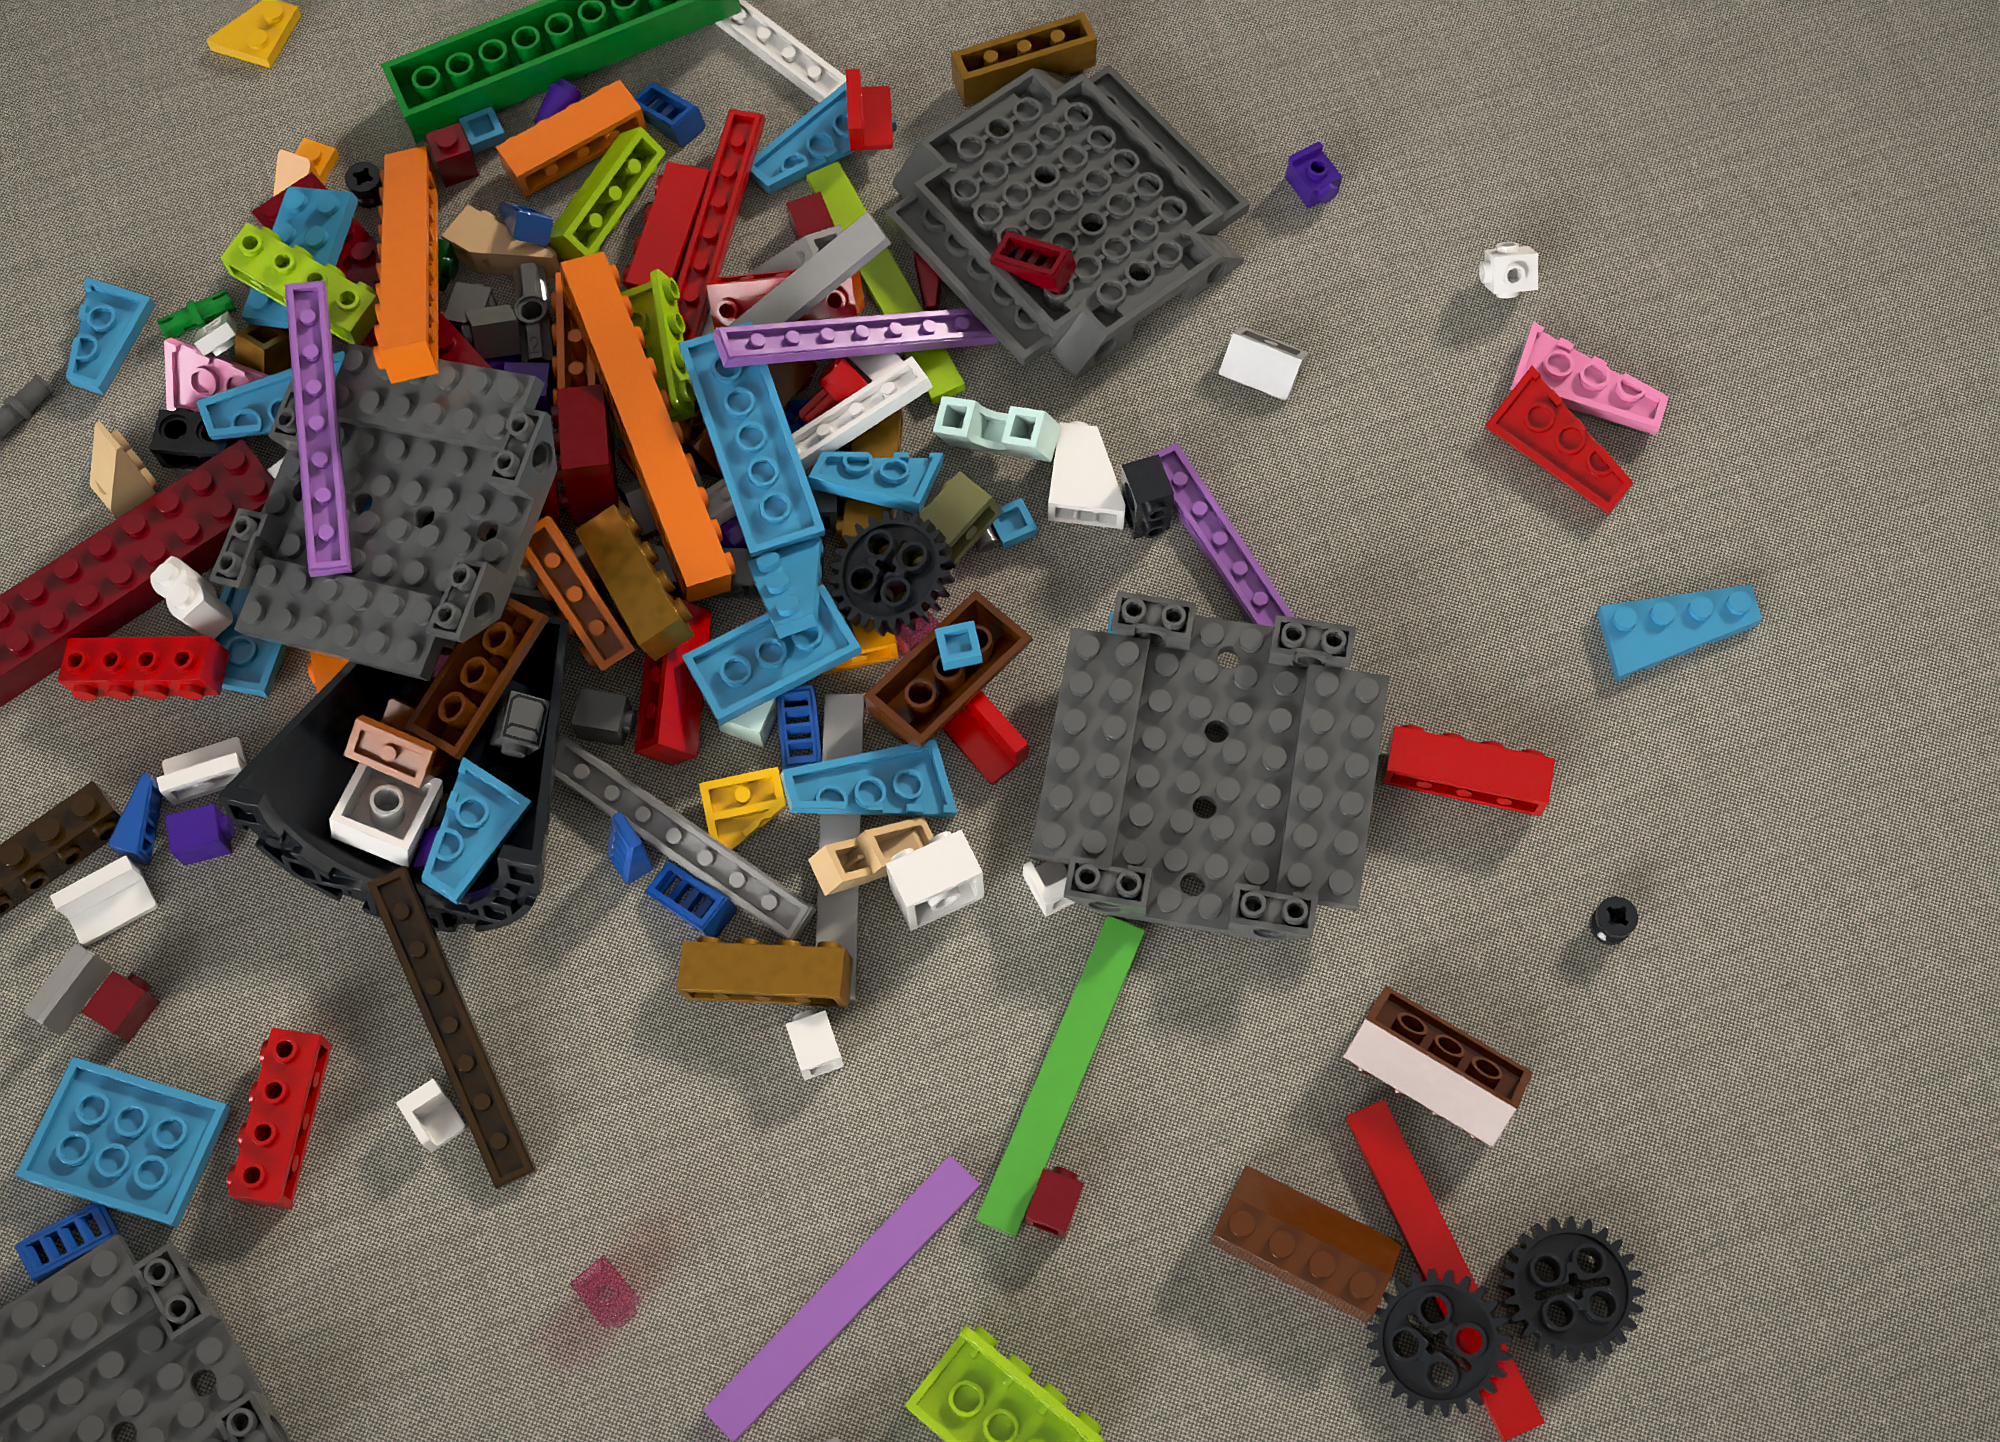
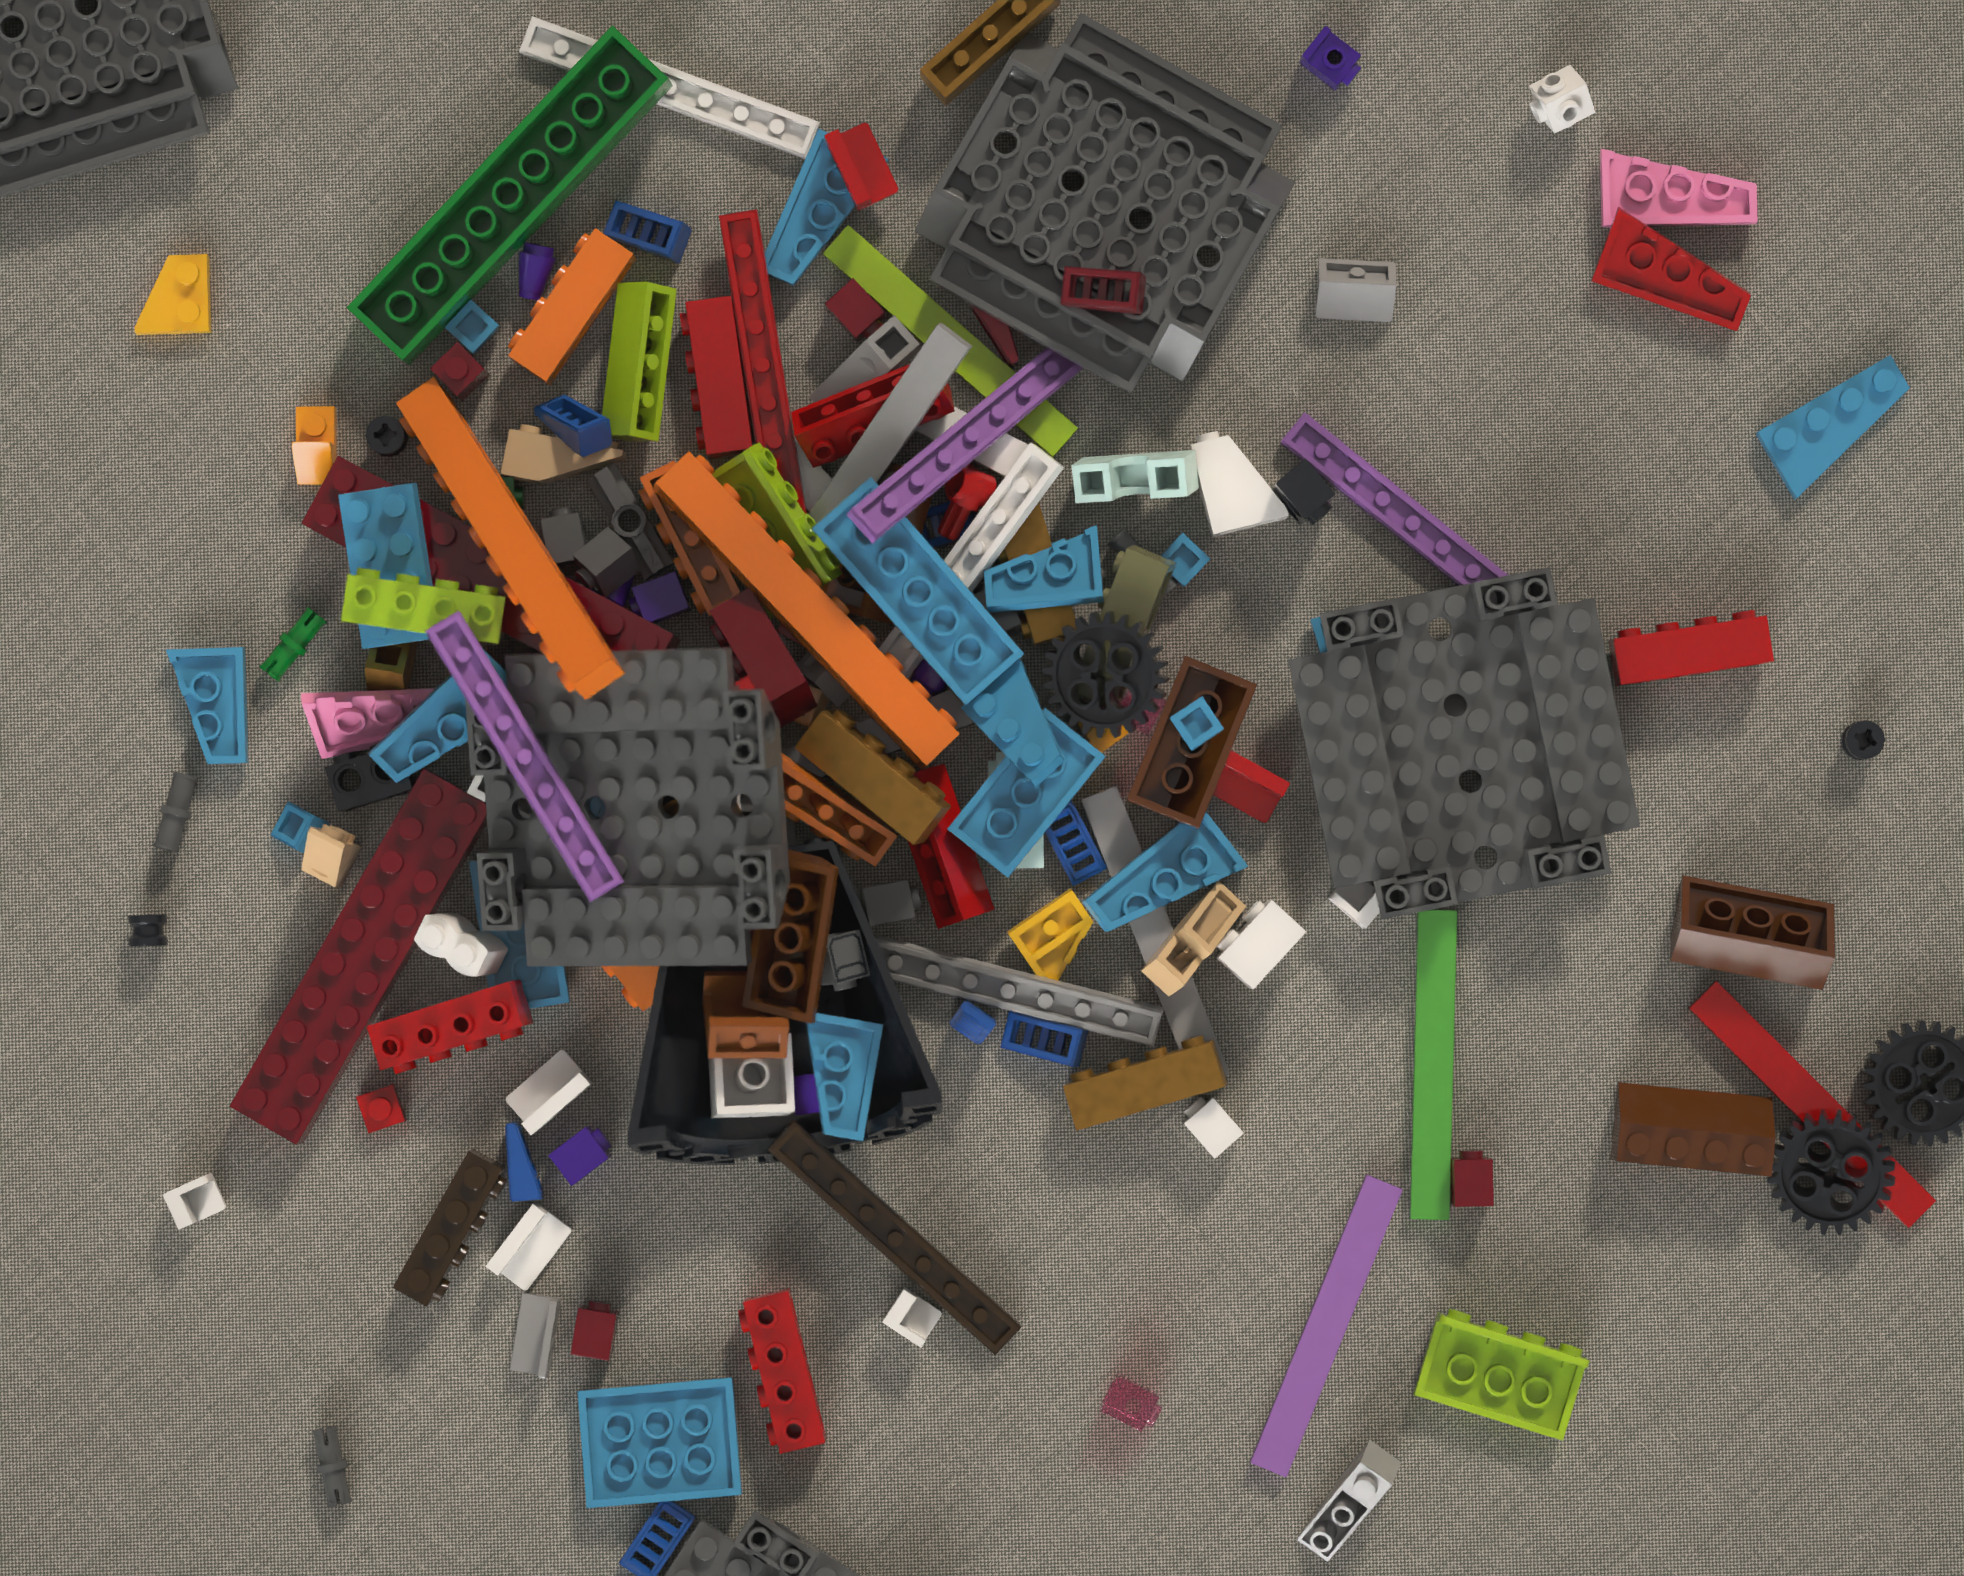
camera: 20 degrees left, 20 degrees up
white plate [194,311,237,356] -> none
none -> red plate [356,1084,407,1134]

